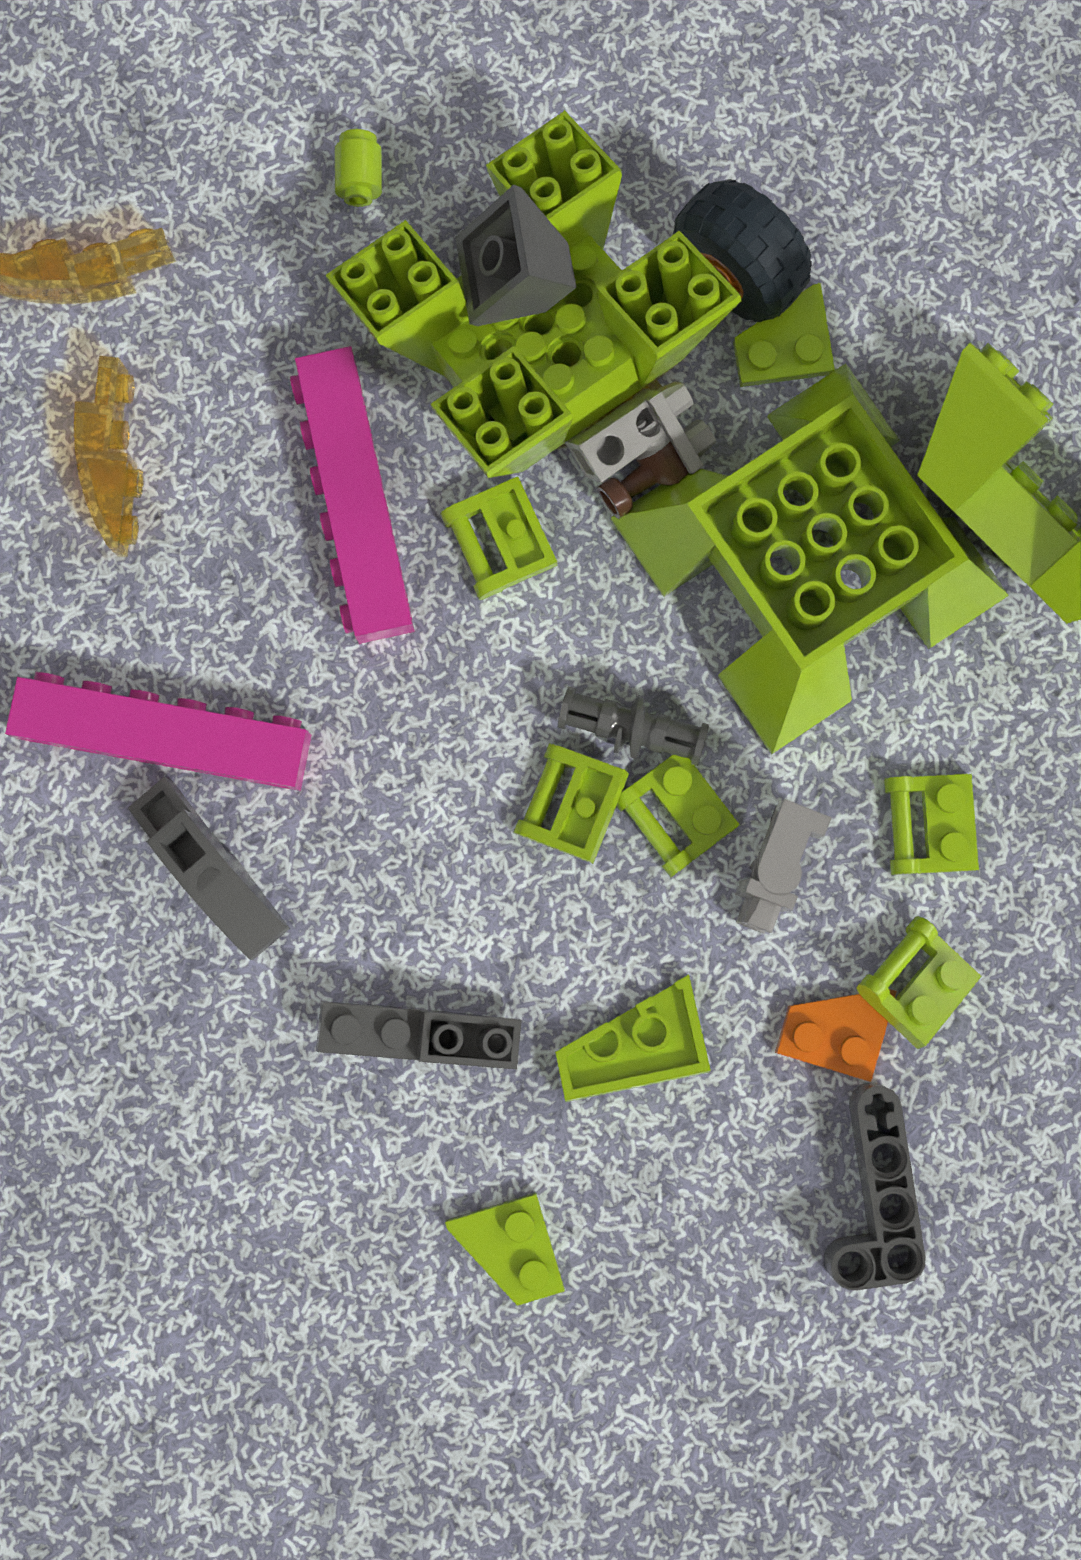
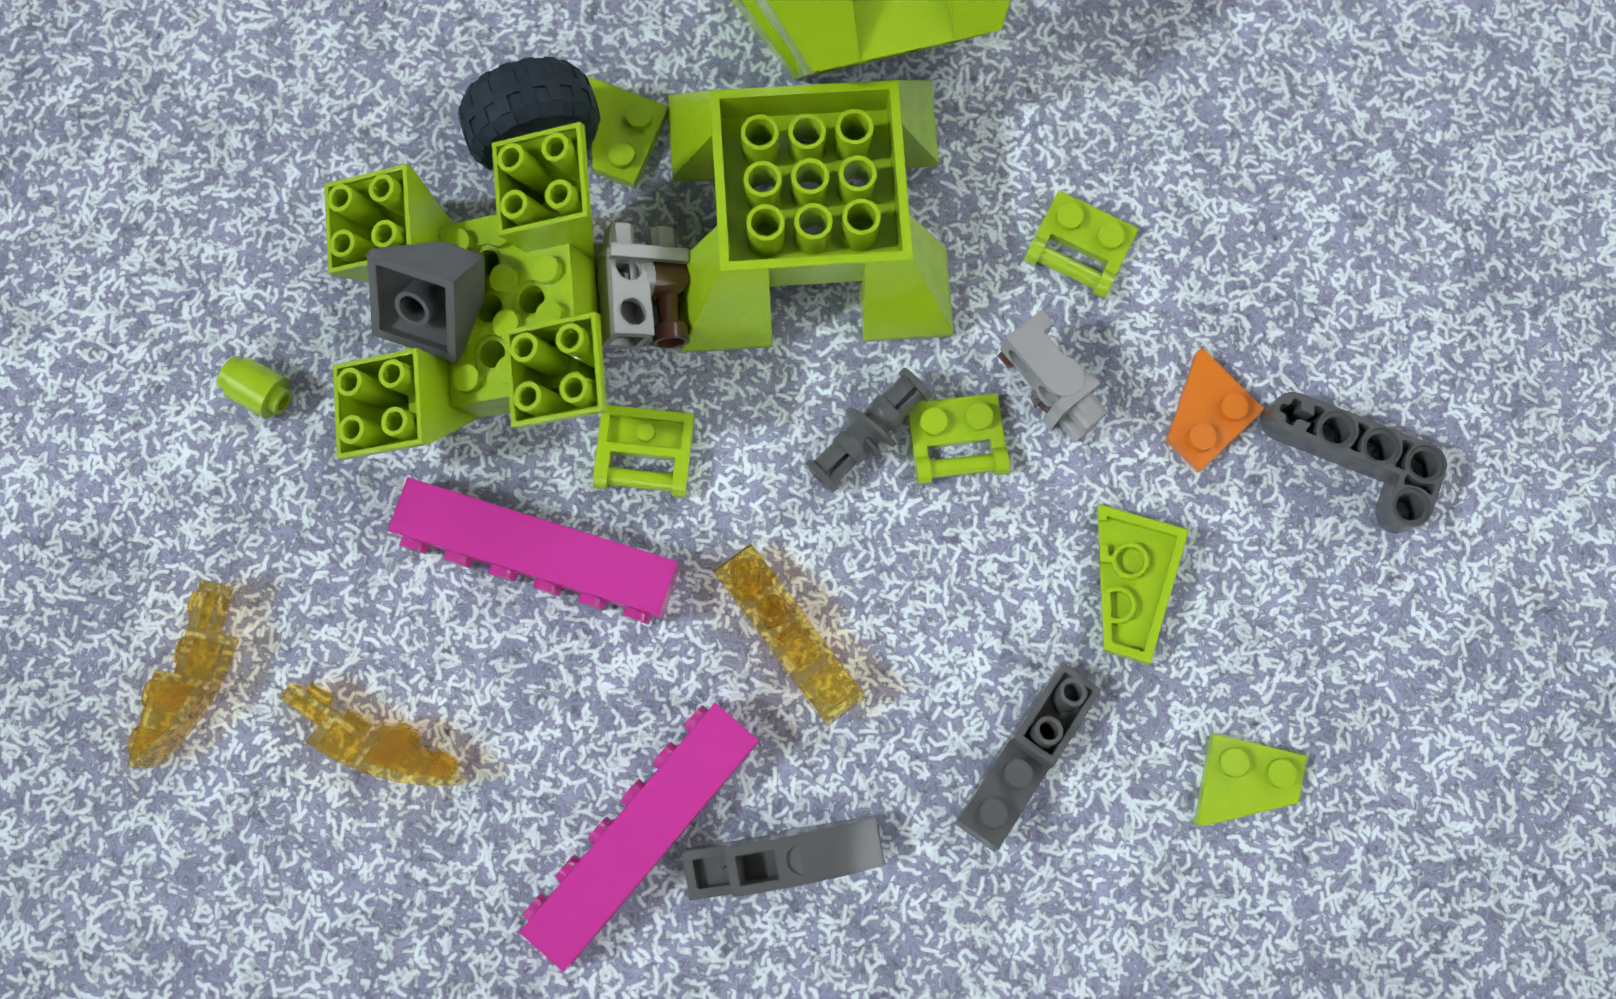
camera: 60 degrees left, 5 degrees down
lime plate [513,743,629,864] -> none
lime plate [857,916,982,1049] -> none
none -> clear yellow slope [713,544,866,727]

